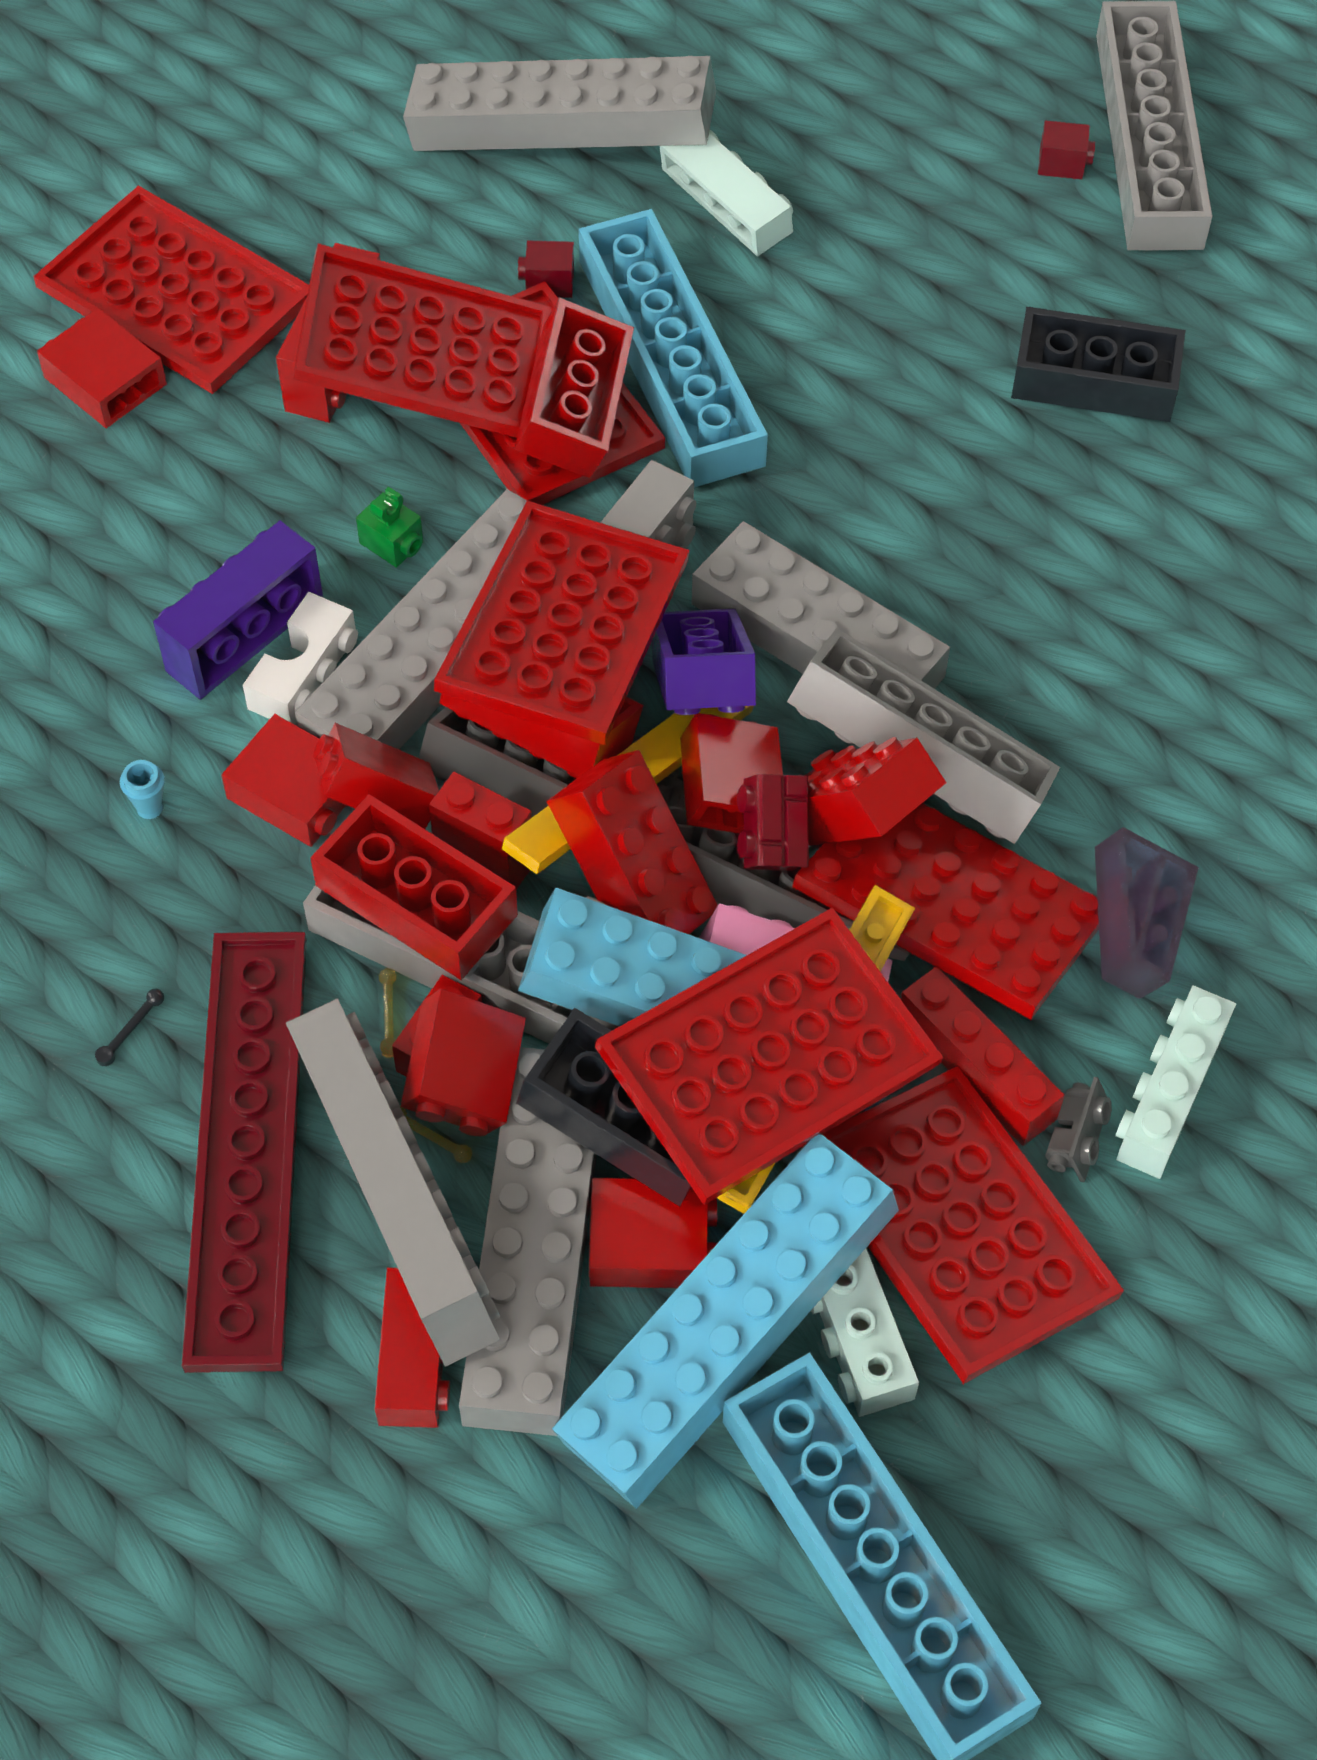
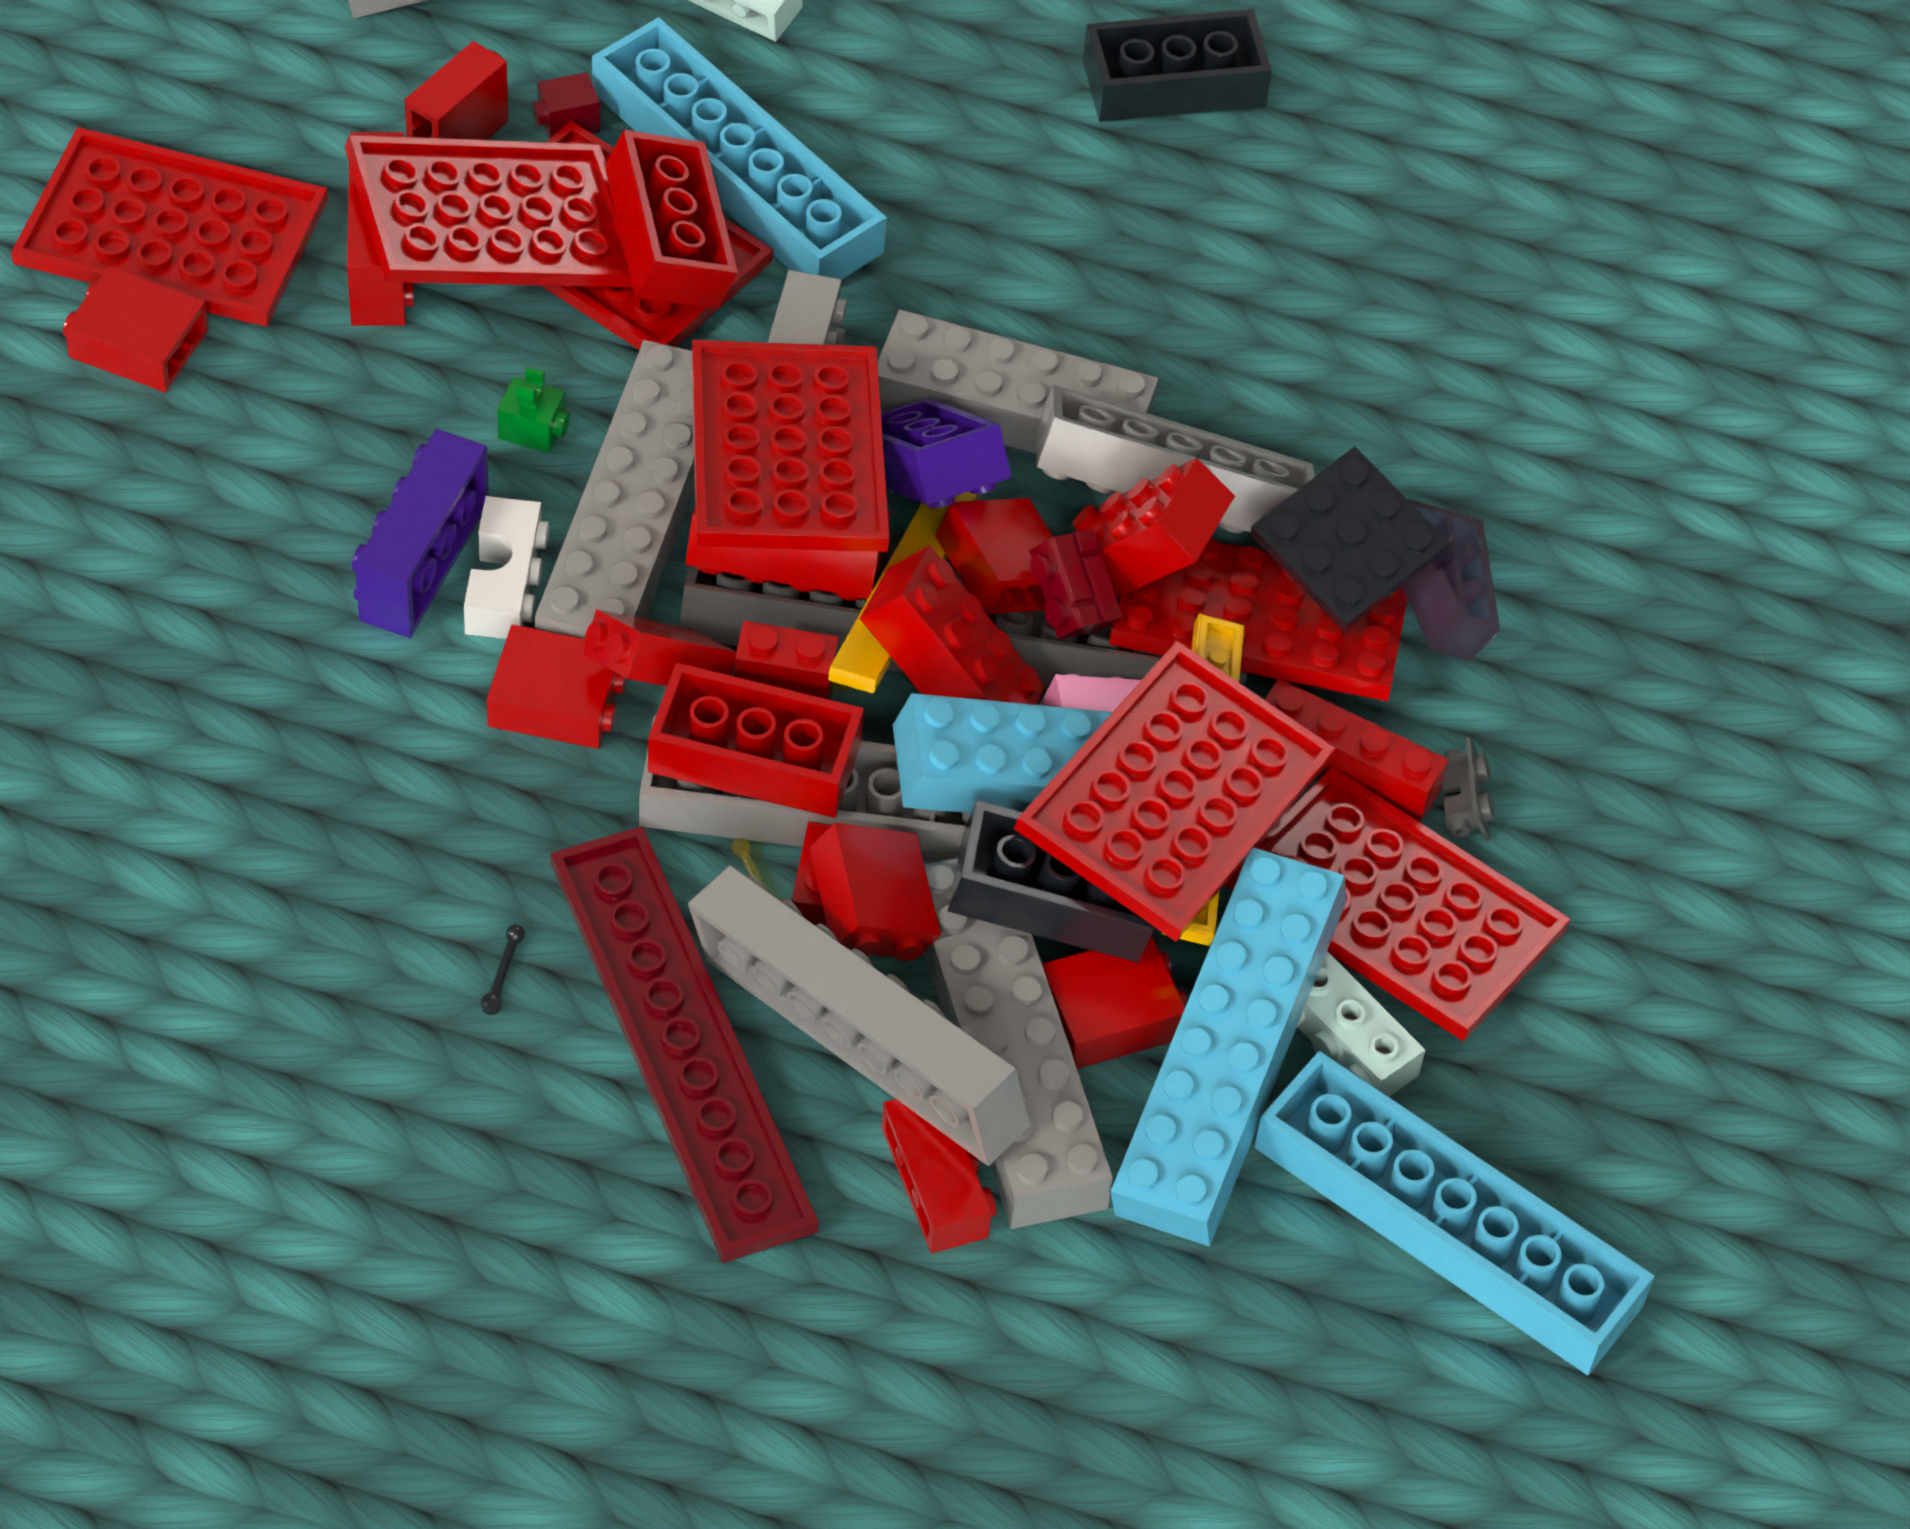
camera: 25 degrees left, 5 degrees down
medium azure cone [120,760,164,819] -> none
light aqua brick [1115,985,1236,1179] -> none
none -> red brick [404,41,509,140]
none -> black plate [1250,446,1450,632]

